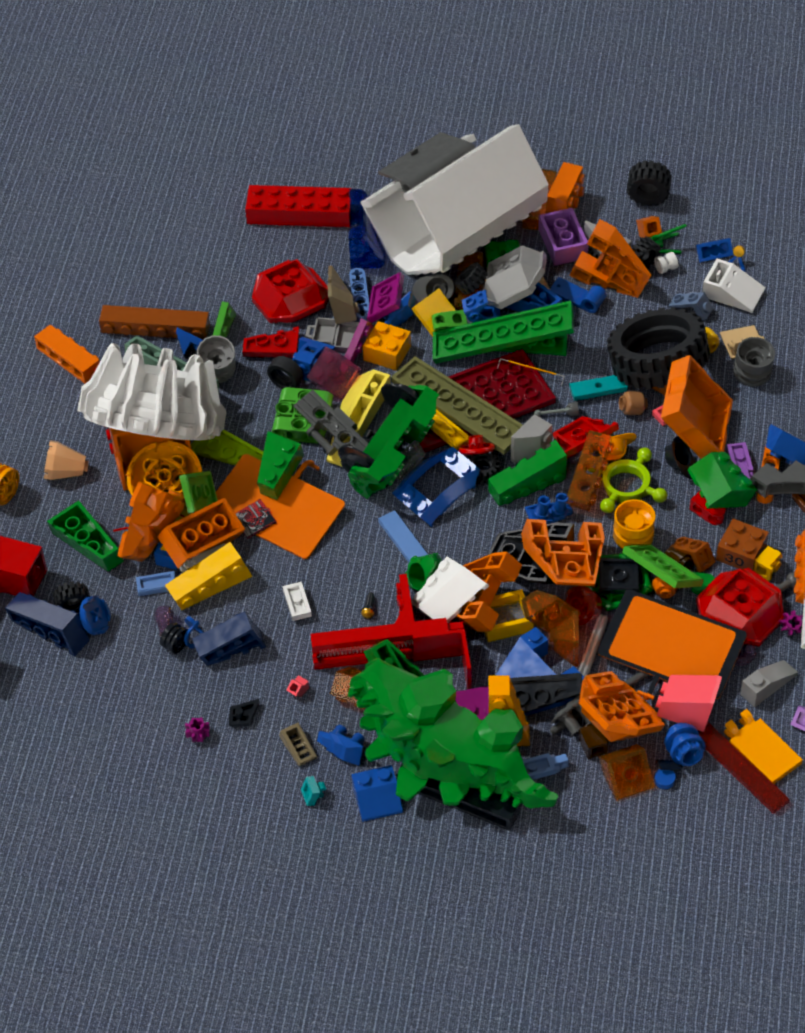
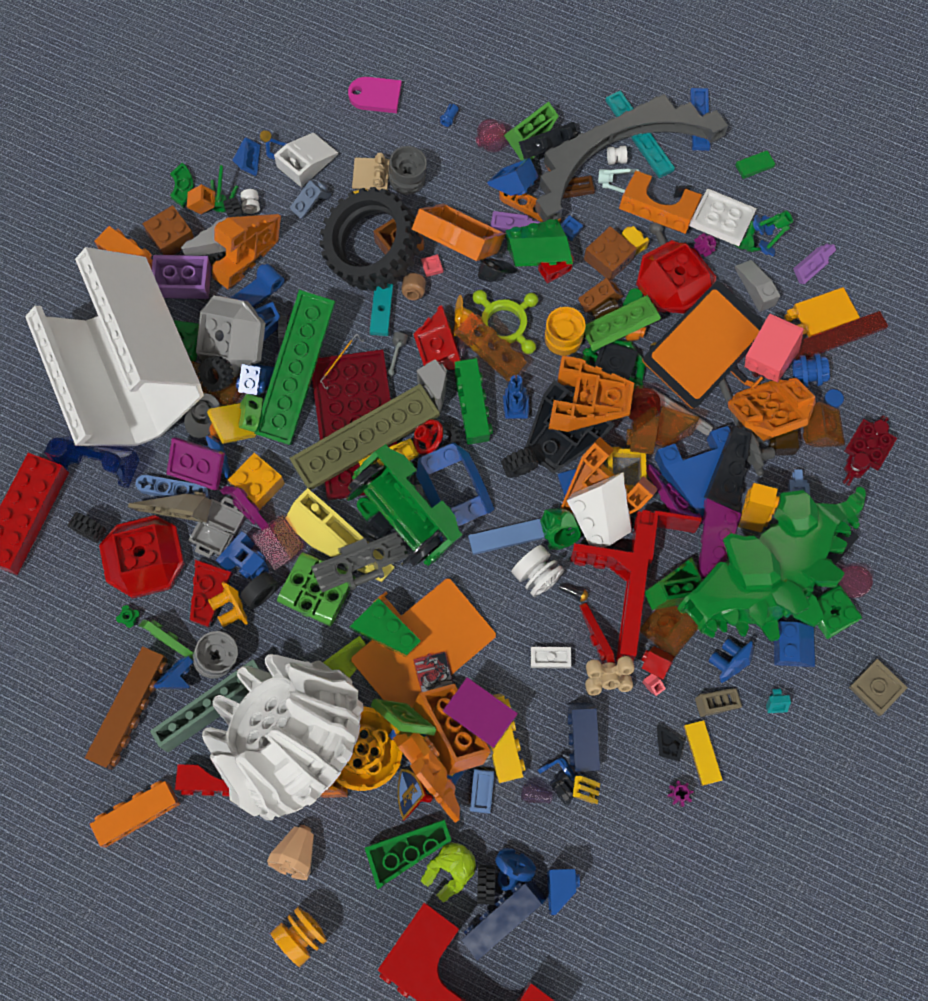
camera: 75 degrees left, 20 degrees up
dark grey door [378,132,475,193] -> none
black tyre [627,160,672,206] -> none
black piece [655,760,681,771] -> none
none -> black tyre [67,512,107,543]
none -> green plate [116,605,140,628]
none -> dark orange brick [142,205,194,255]
none -> green tile [170,162,194,208]
none -> light orange connector [208,581,248,628]
none -> lime hair [420,842,476,903]
none -> magenta tile [443,678,518,748]
none -> black tyre [501,448,539,478]
none -> white wheel [511,545,564,597]
none -> blue slope [547,869,580,915]
none -> blue plate [561,215,583,241]
none -> yellow tile [573,776,600,804]
none -> red wing [579,603,615,664]
none -> tan gear [585,656,635,696]
none -> red brick [641,646,675,679]
none -> magenta wing [646,464,702,518]
none -> yellow tile [684,720,723,786]
none -> green brick [817,585,862,639]
none -> clear pink piece [838,566,873,598]
none -> dark red piece [843,416,897,486]
none -> dark tan plate [849,659,908,716]

